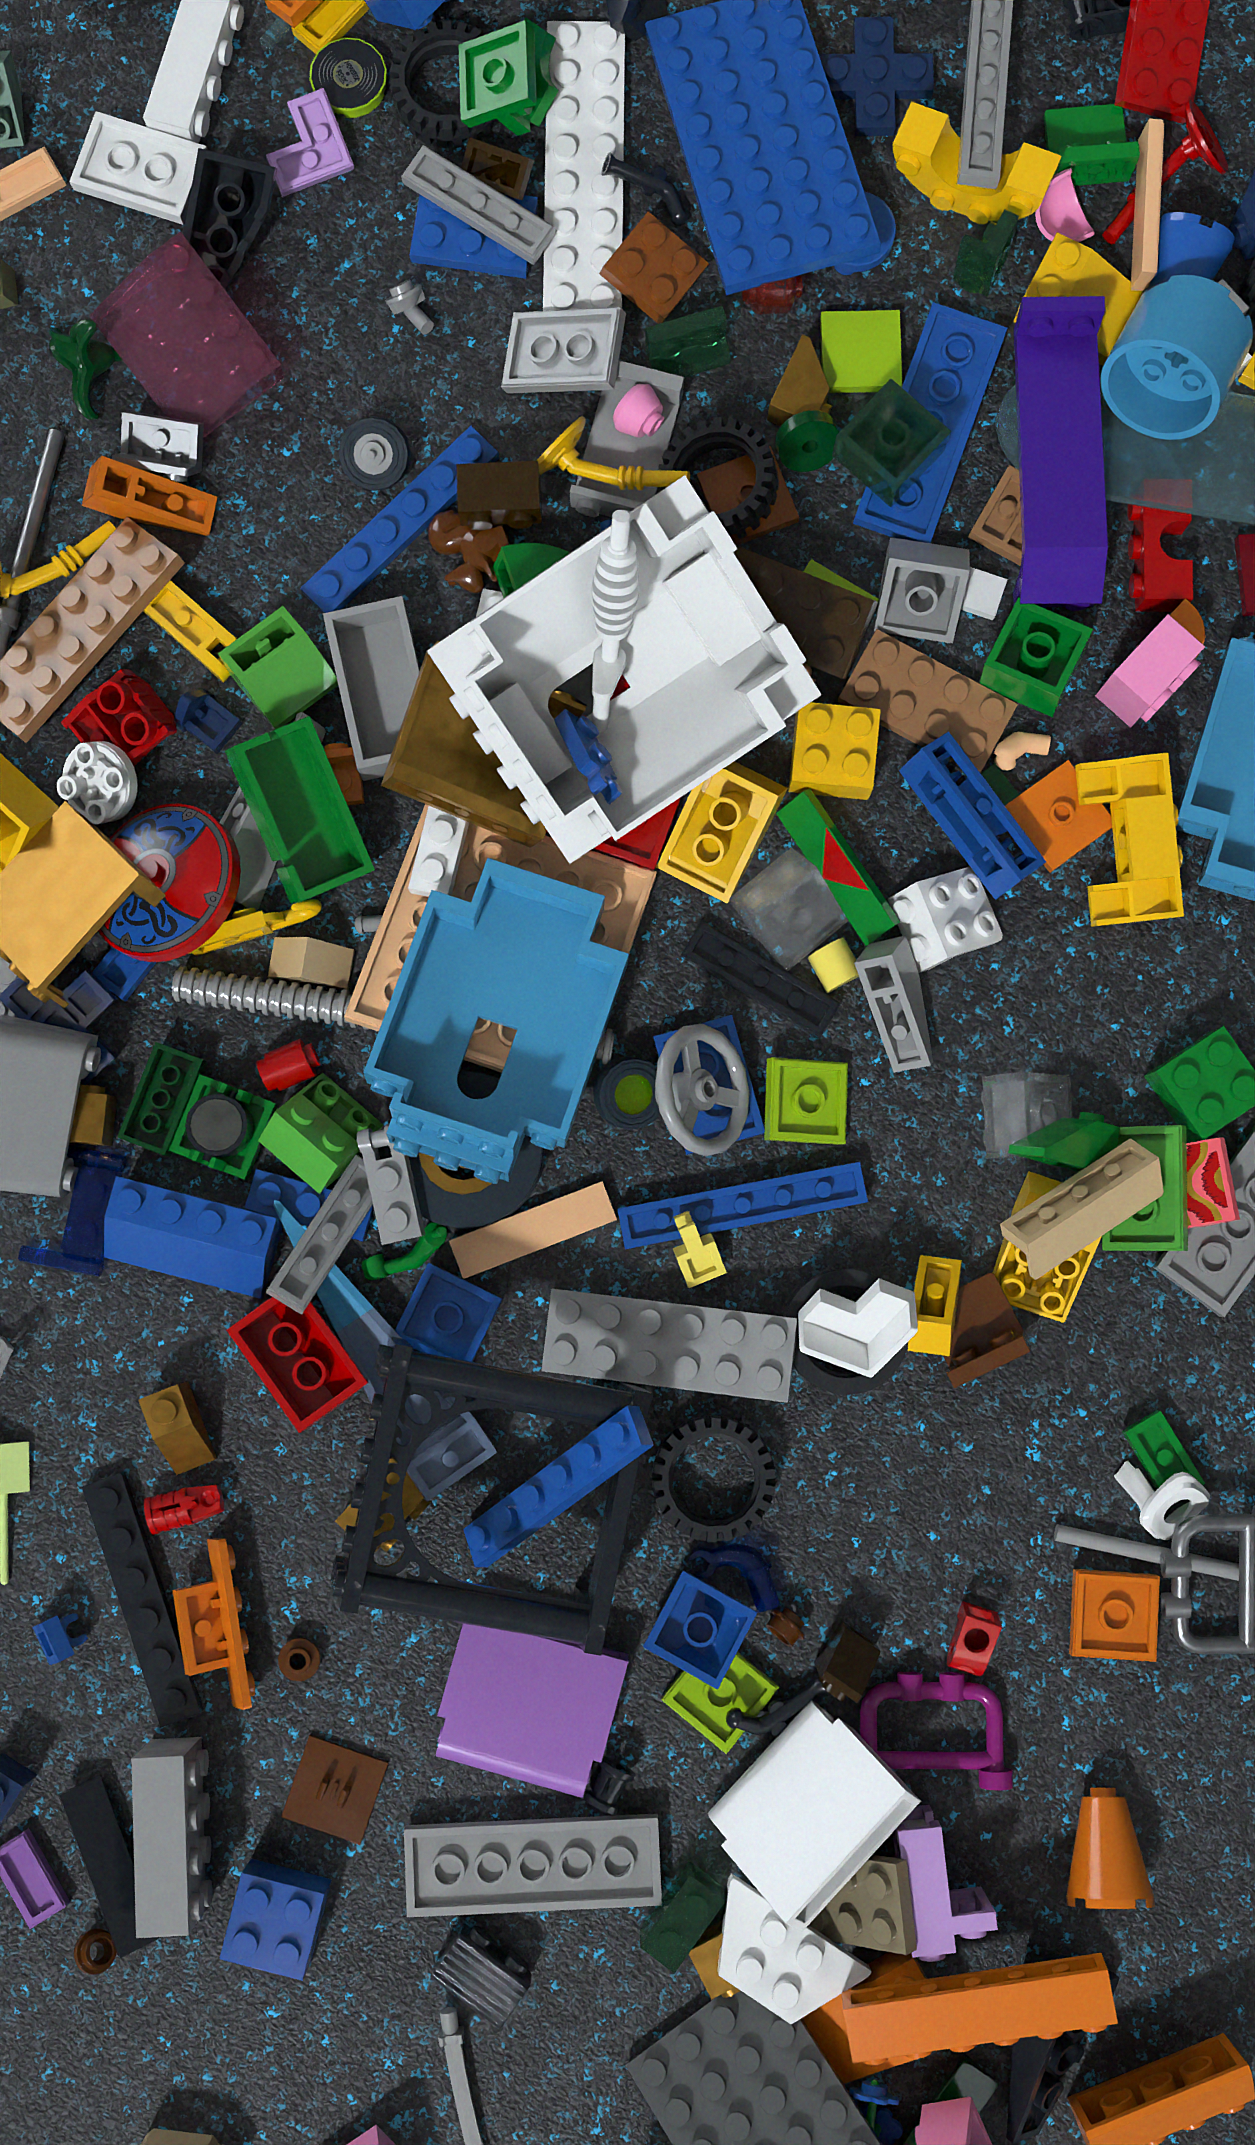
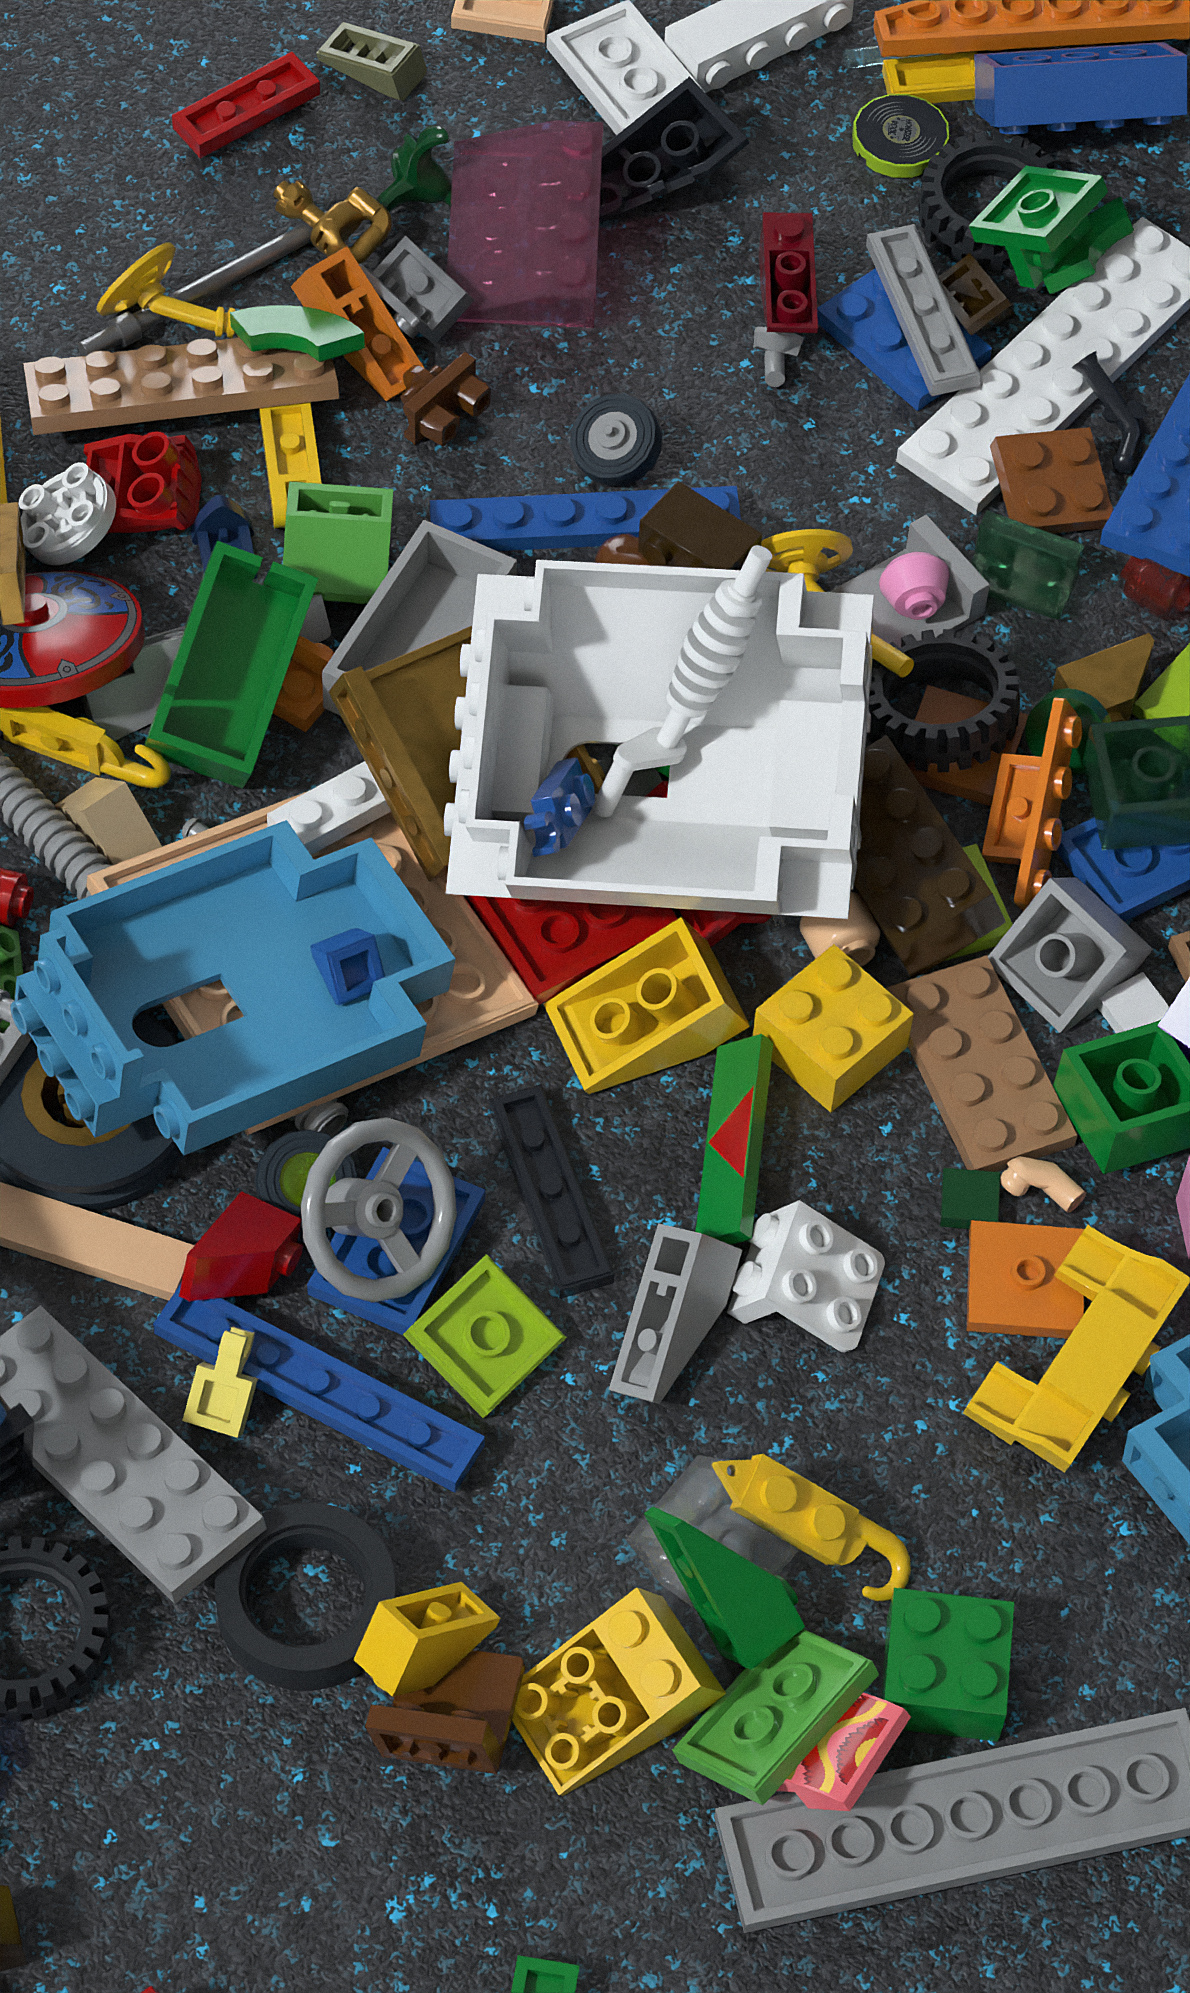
camera: 35 degrees right, 25 degrees down
lavender tile [266,88,354,197] -> none
light grey tile [501,307,626,393] -> none
clear slope [729,848,848,971] -> none
white panel [798,1278,918,1378] -> none
light yellow brick [808,937,859,993] -> none
blue brick [899,731,1046,900] -> none
tan panel [1000,1138,1164,1280] -> none
none -> red slope [179,1191,303,1301]
none -> tile [230,305,365,362]
none -> pearl gold piece [273,180,392,264]
none -> blue slope [310,928,385,1005]
none -> reddish brown hips [400,351,491,447]
none -> yellow plate [712,1454,911,1601]
none -> dark red slope [759,212,818,333]
none -> orange bracket [982,698,1082,911]

